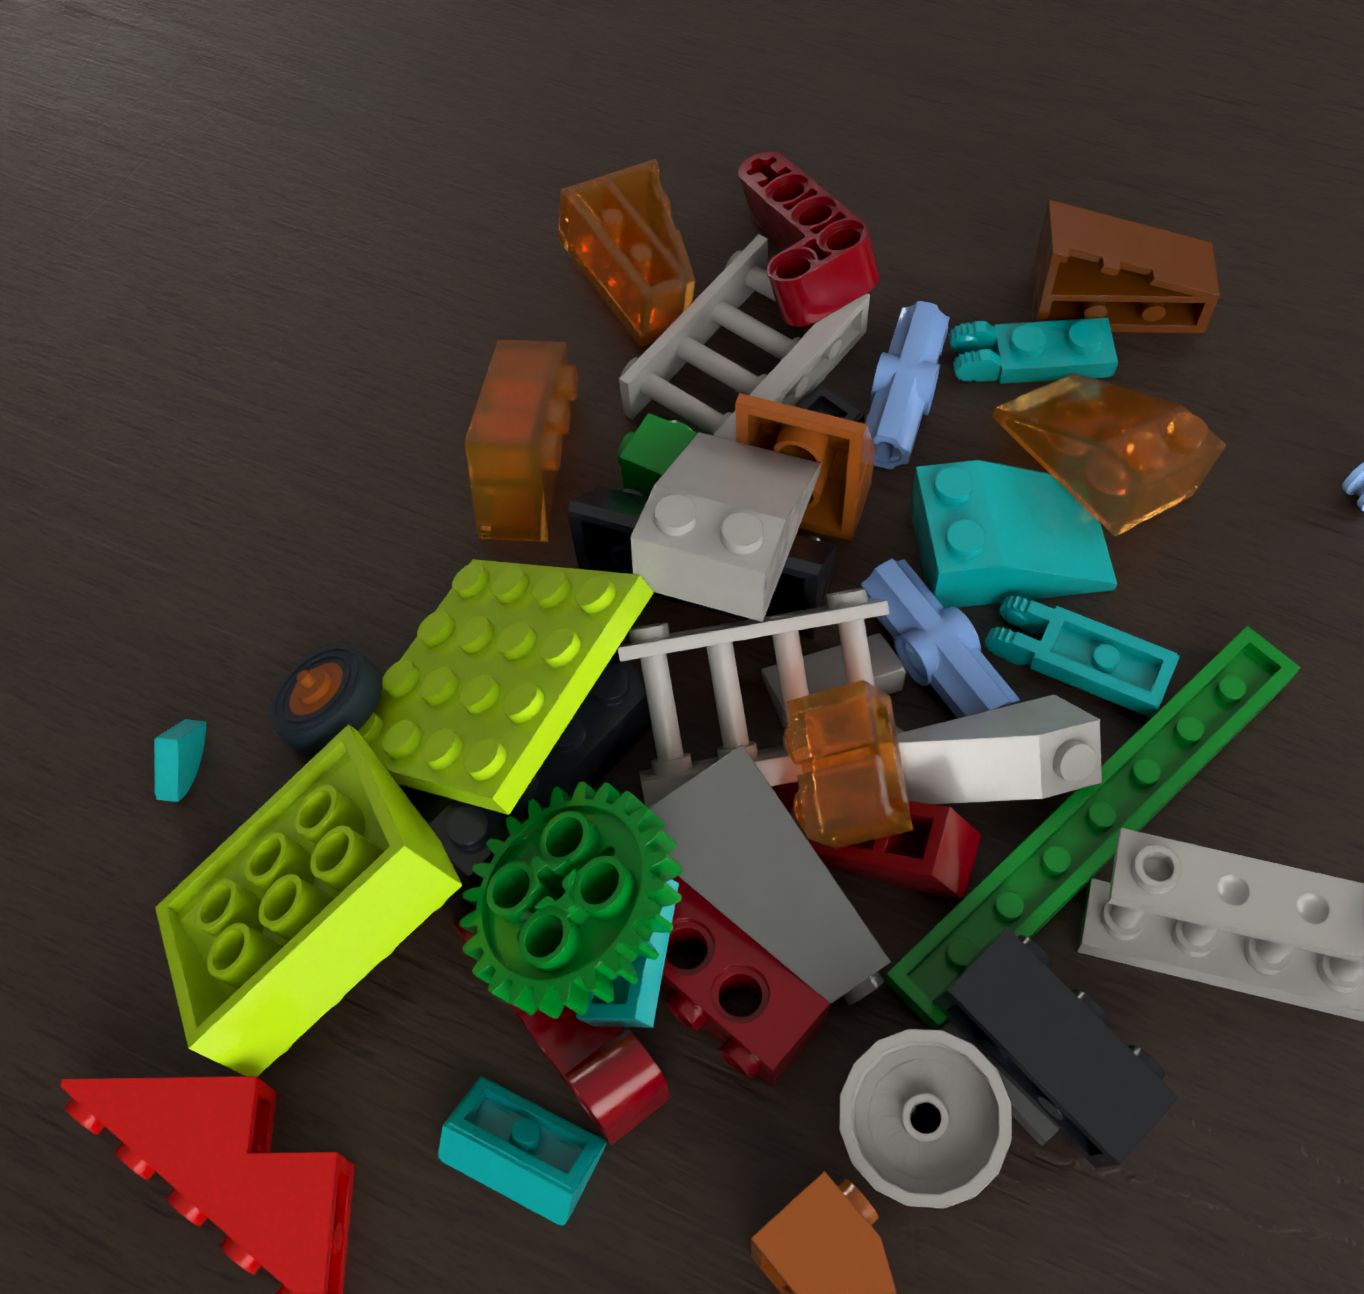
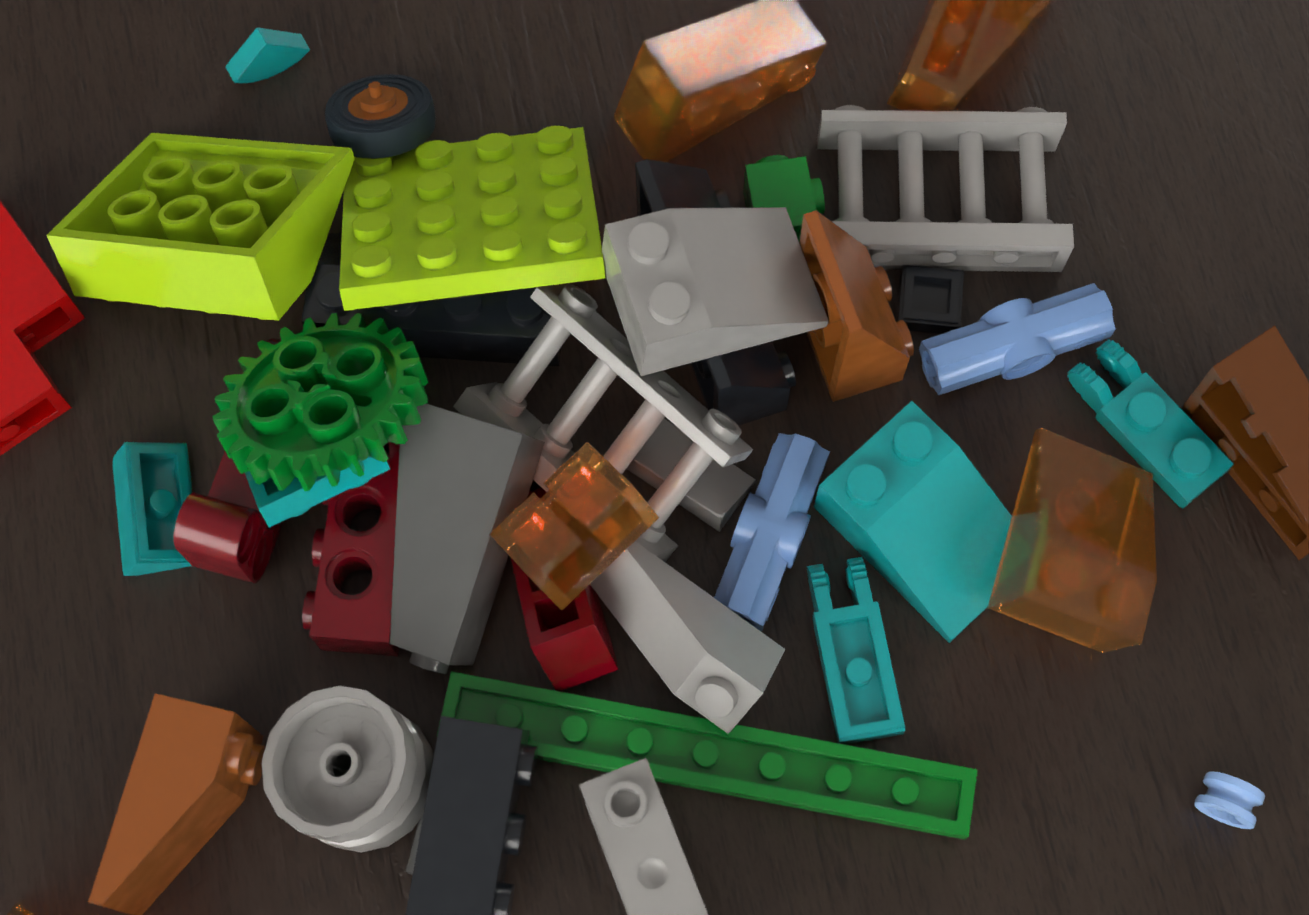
camera: 50 degrees right, 10 degrees up
dark red beam [738,151,880,327] -> none

